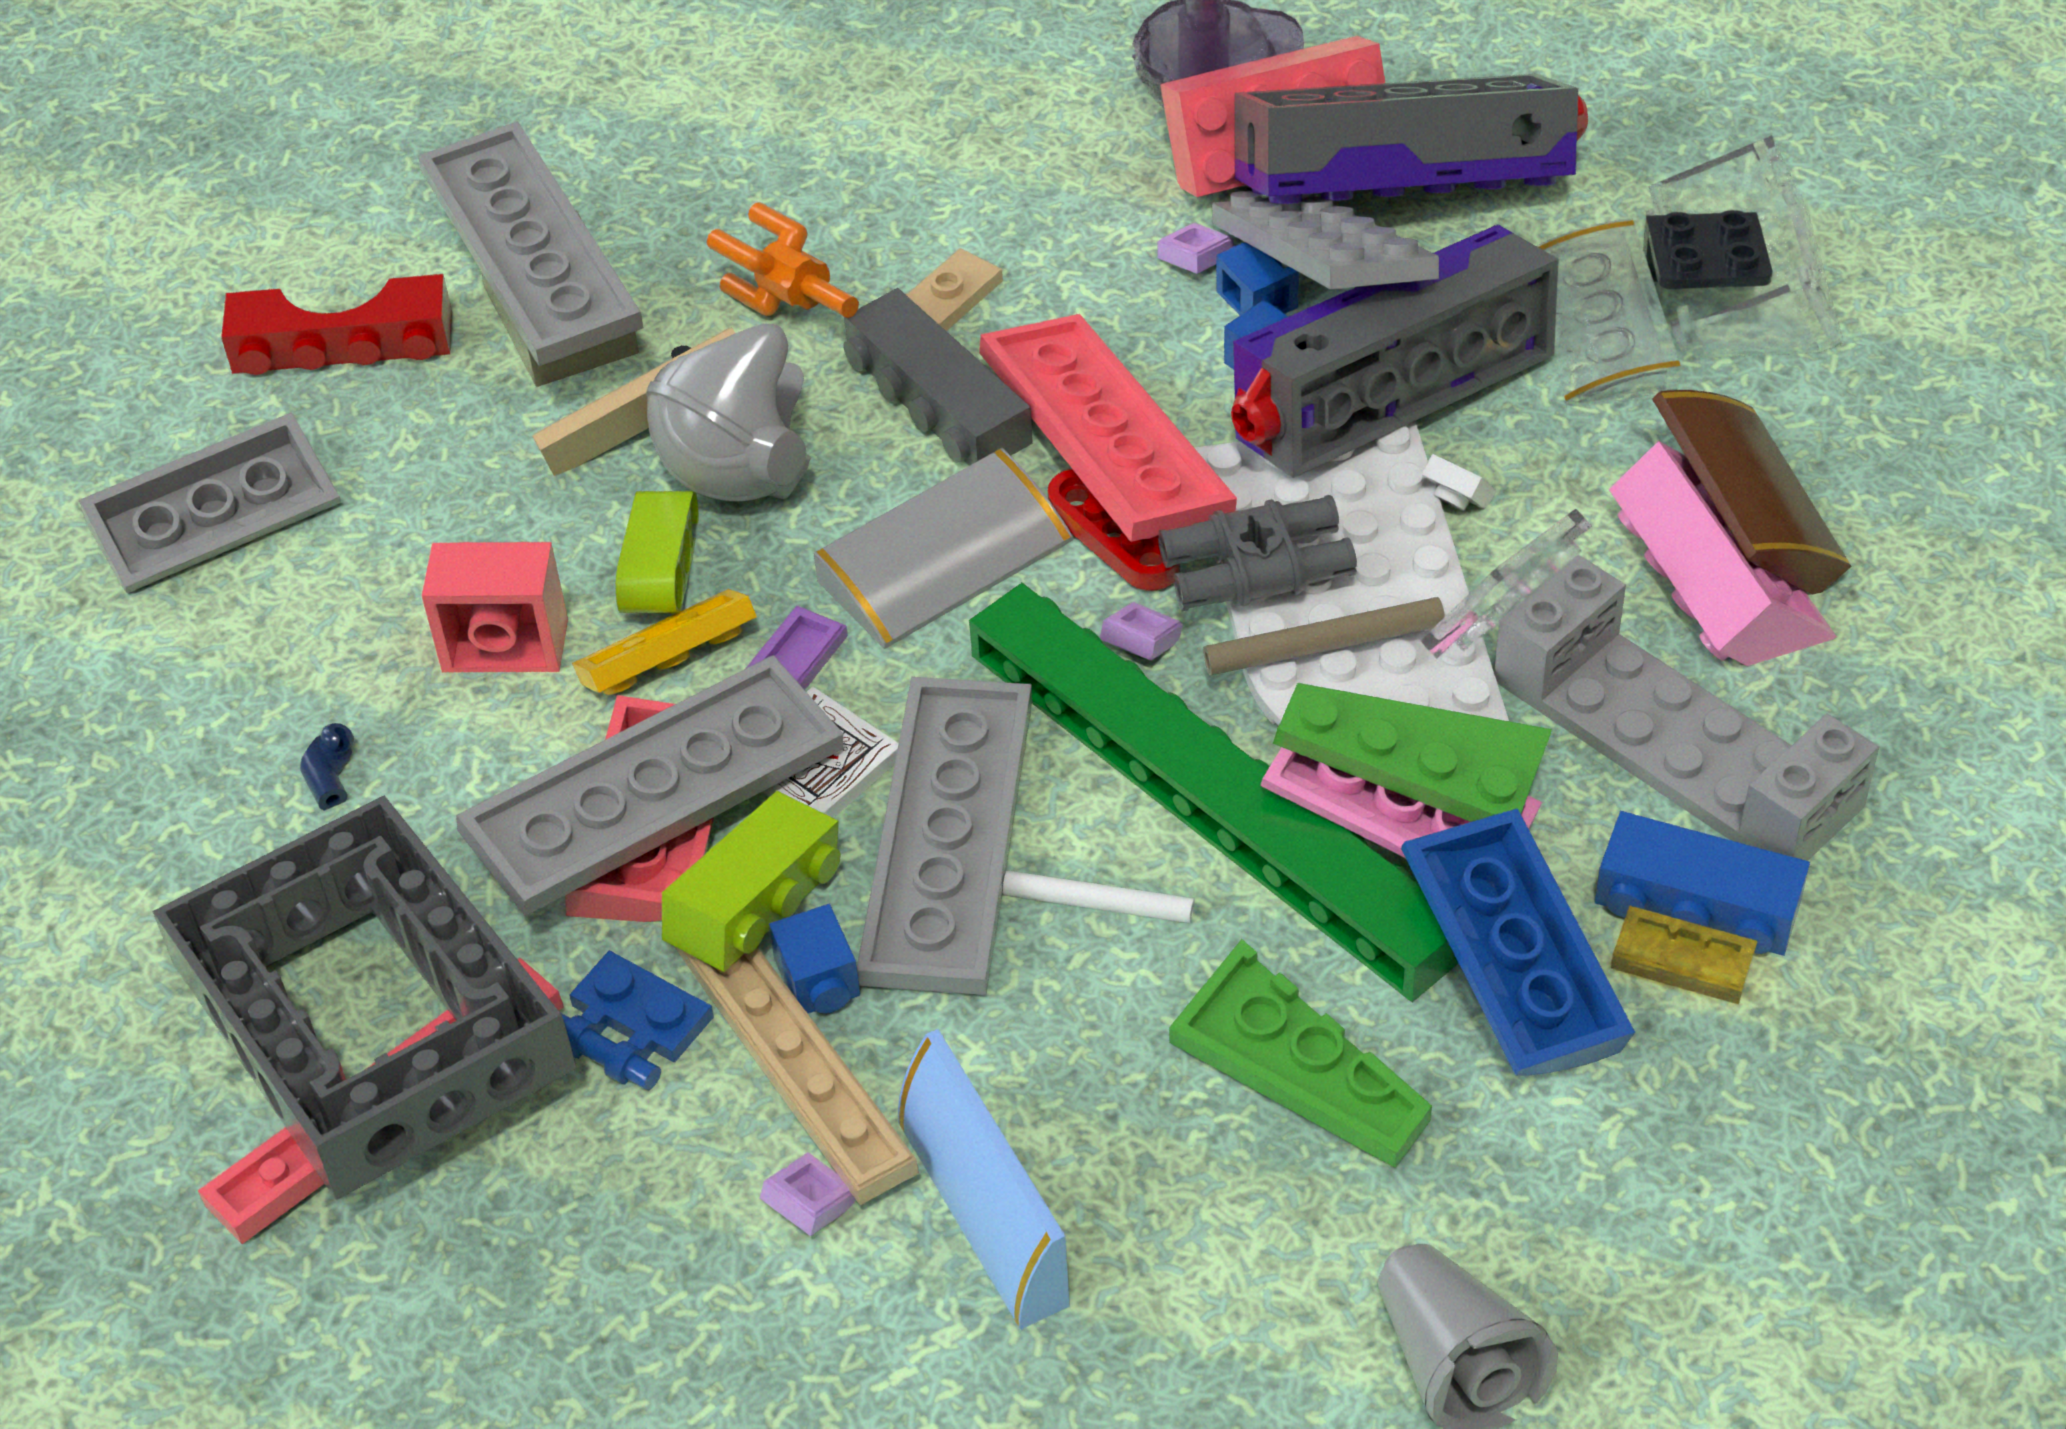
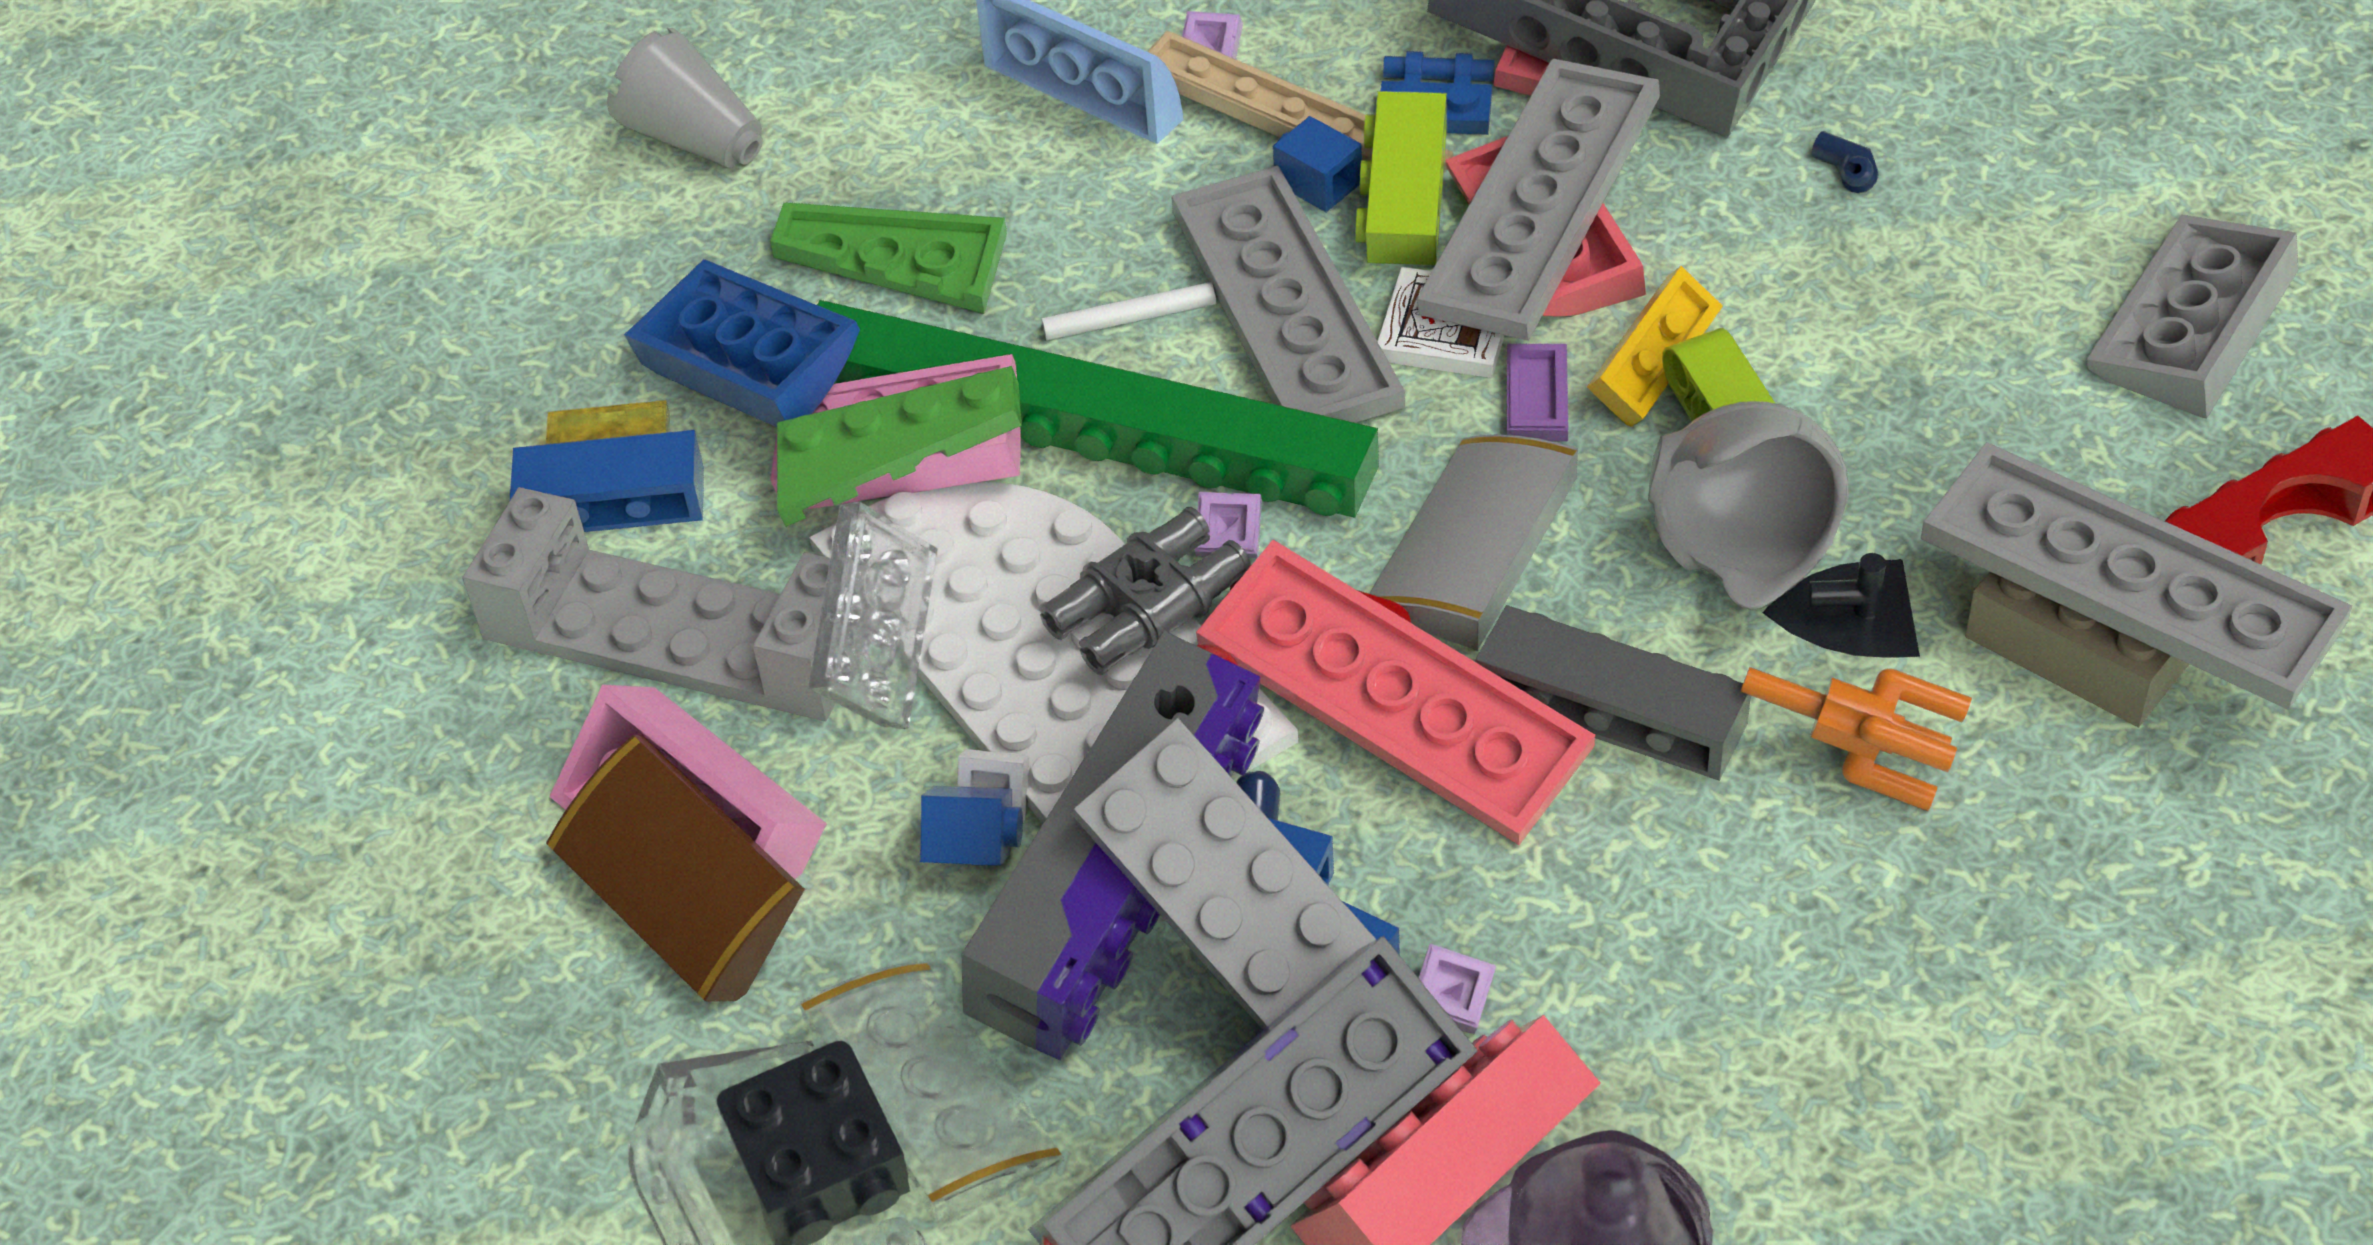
camera: 155 degrees right, 0 degrees up
coral brick [422,542,568,672] -> none
tan tile [532,327,735,476] -> none
tan plate [906,248,1003,331] -> none
dark tan piece [1203,597,1445,676] -> none
none -> blue brick [920,786,1023,866]

